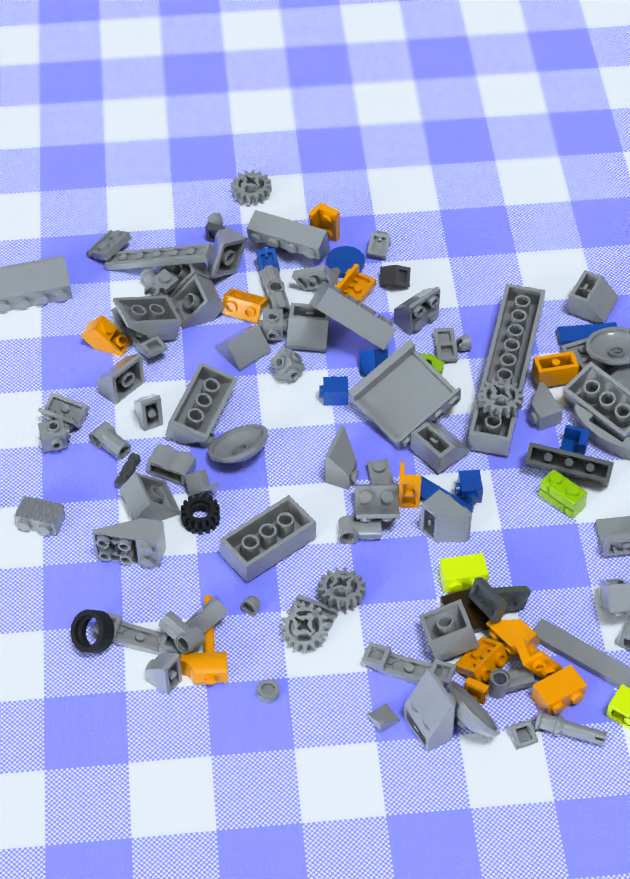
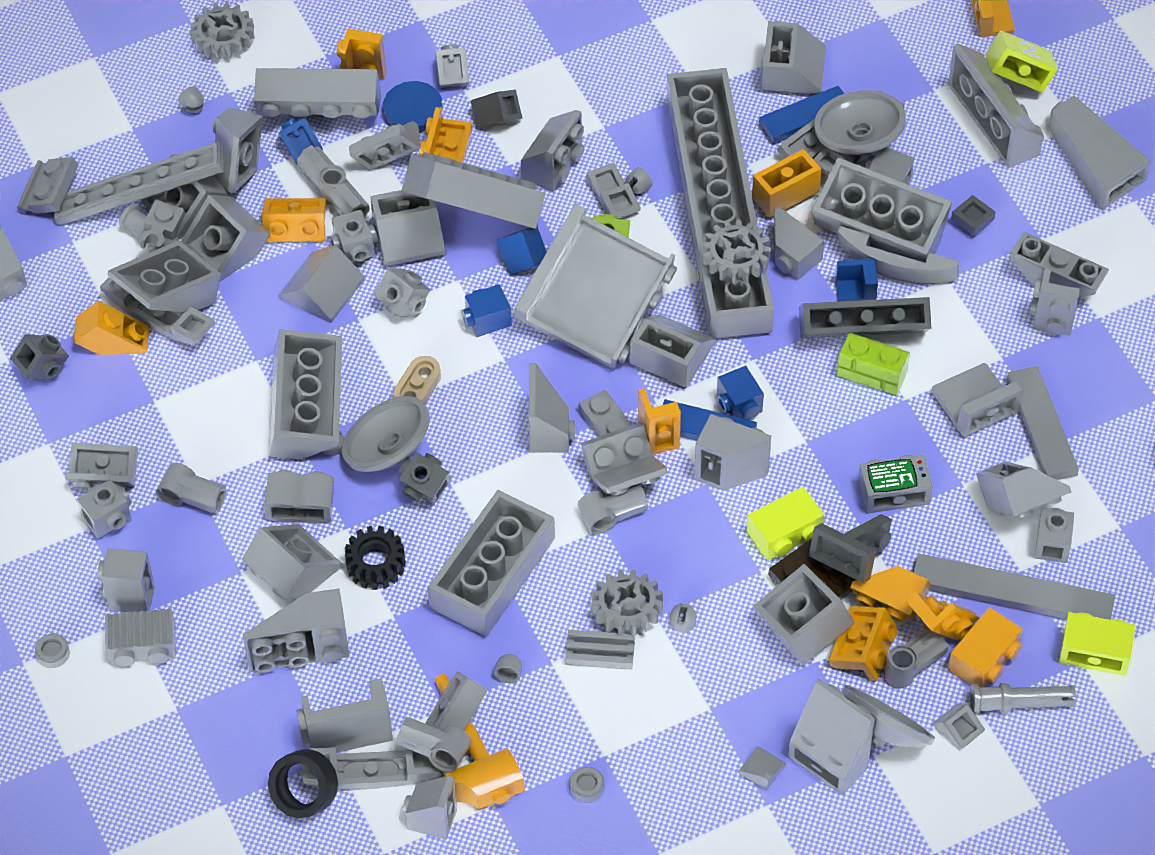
camera: 20 degrees left, 5 degrees up
light grey slope [97,353,145,405] -> none
dark grey axle [114,453,141,488] -> none
light grey slope [134,394,164,431] -> none
light grey panel [184,469,219,496] -> none
dark grey plate [205,222,226,243] -> none
light grey gear [280,602,330,652] -> none
light grey slope [362,642,457,687] -> none
light orange tile [464,677,489,704] -> none
none -> dark grey brick [10,334,69,381]
none -> light grey brick [97,548,155,613]
none -> light grey panel [296,678,393,753]
none -> tan plate [394,356,441,404]
none -> dark grey brick [398,452,451,506]
none -> light grey hinge [670,603,697,633]
none -> brick [858,454,933,514]

